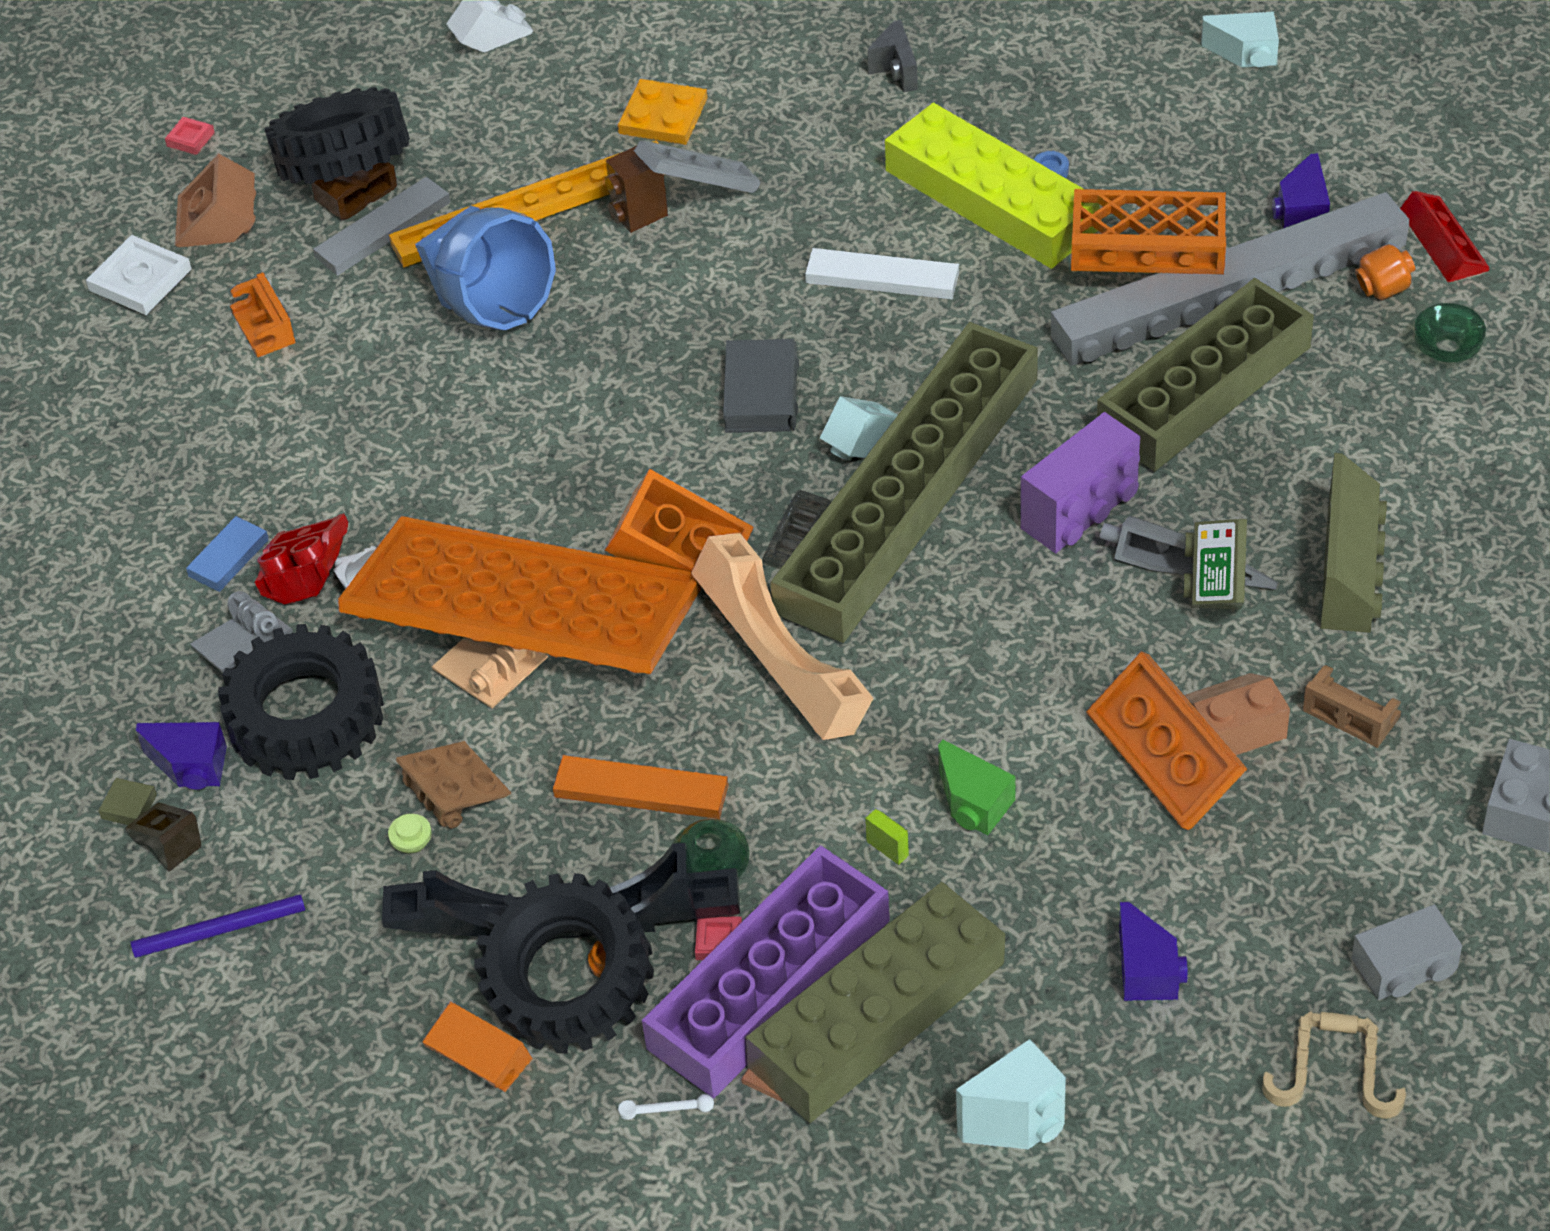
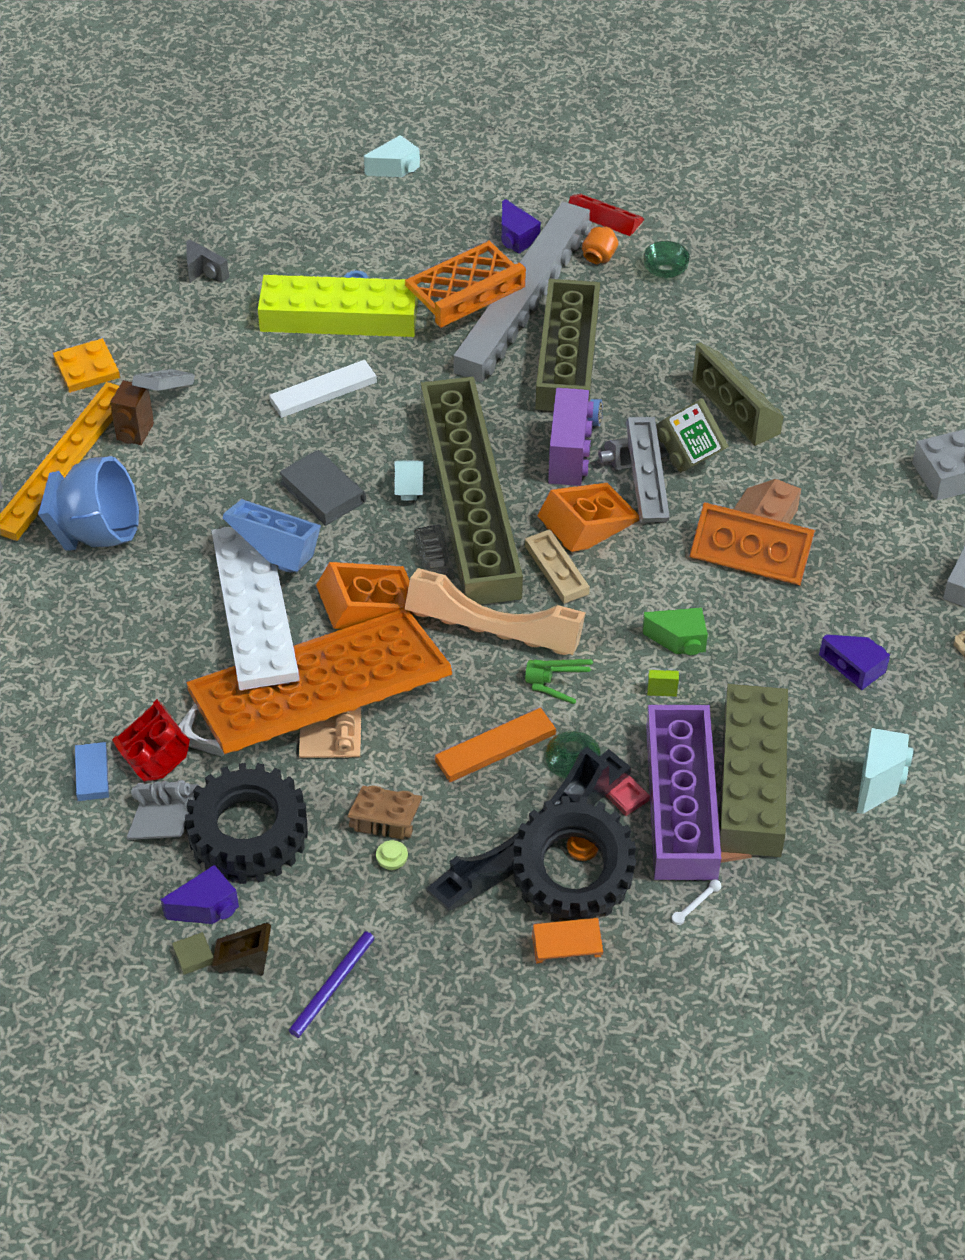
camera: 45 degrees left, 0 degrees up
medium nougat hinge [1303,665,1401,748] -> none
none -> white plate [212,527,300,690]
none -> medium blue slope [223,499,321,572]
none -> tan plate [525,529,590,604]
none -> bright green plant [525,659,593,704]
none -> orange slope [537,483,640,552]
none -> medium blue tile [588,399,603,426]
none -> light grey plate [626,417,670,523]

